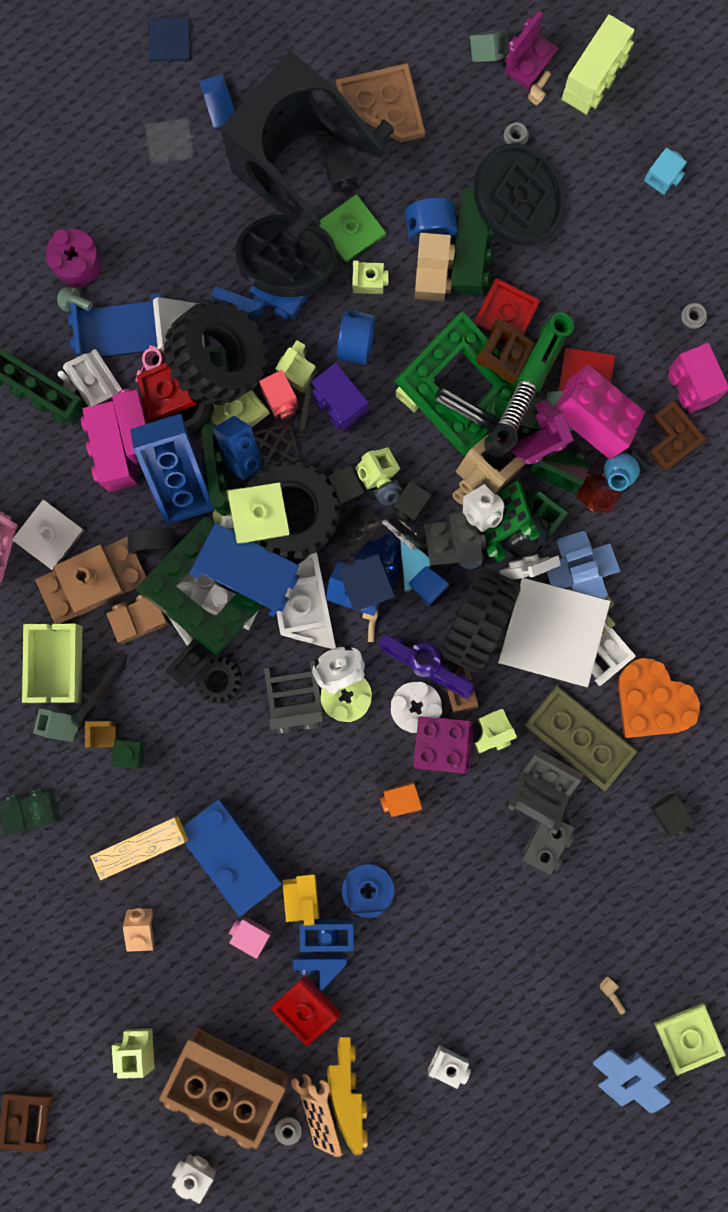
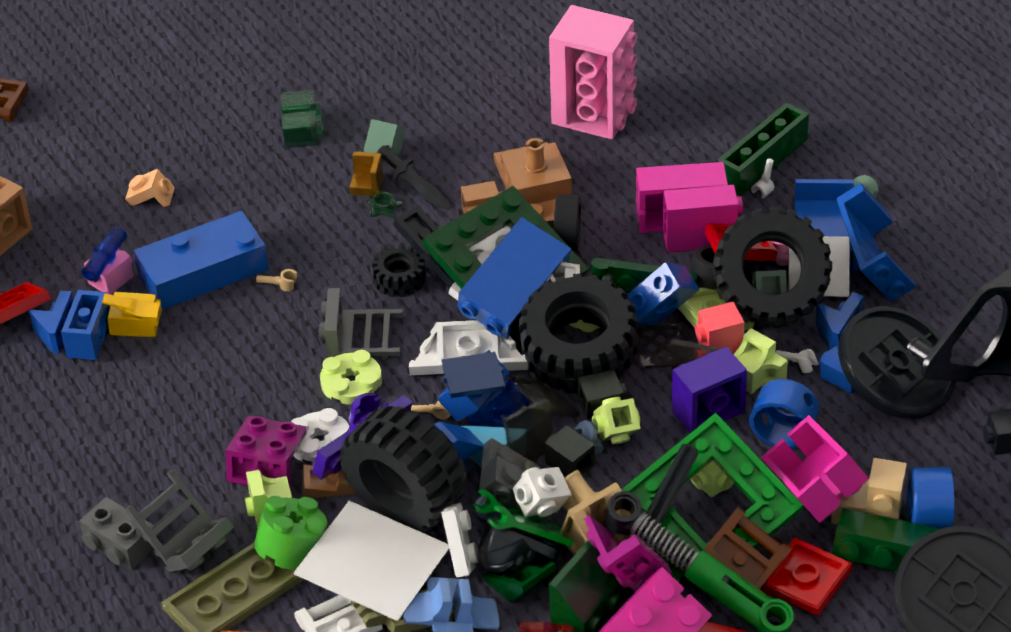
camera: 95 degrees right, 40 degrees down
white plate [12,500,85,571] -> none
yellowish green piece [22,624,83,703] -> none
magenta brick [46,229,102,288] -> none
white plate [63,349,122,407] -> none
yellow tile [90,816,189,880] -> none
dark green brick [111,740,146,769] -> none
yellowish green brick [112,1028,155,1078] -> none
blue brick [130,414,215,525] -> none
yellowish green plate [227,483,289,544] -> none
white plate [312,647,365,693] -> none
bright green plate [320,194,386,264] -> none
blue plate [342,863,394,918] -> none
yellowish green brick [353,261,388,294] -> none
orange slope [380,781,422,817] -> none
none -> clear blue pin [81,226,128,282]
none -> bright green brick [254,496,327,569]
none -> tan hand [256,269,297,291]
none -> clear green plate [366,192,403,218]
none -> dark pink piece [761,415,869,523]
none -> white hand [775,349,818,373]
none -> blue panel [836,183,916,301]

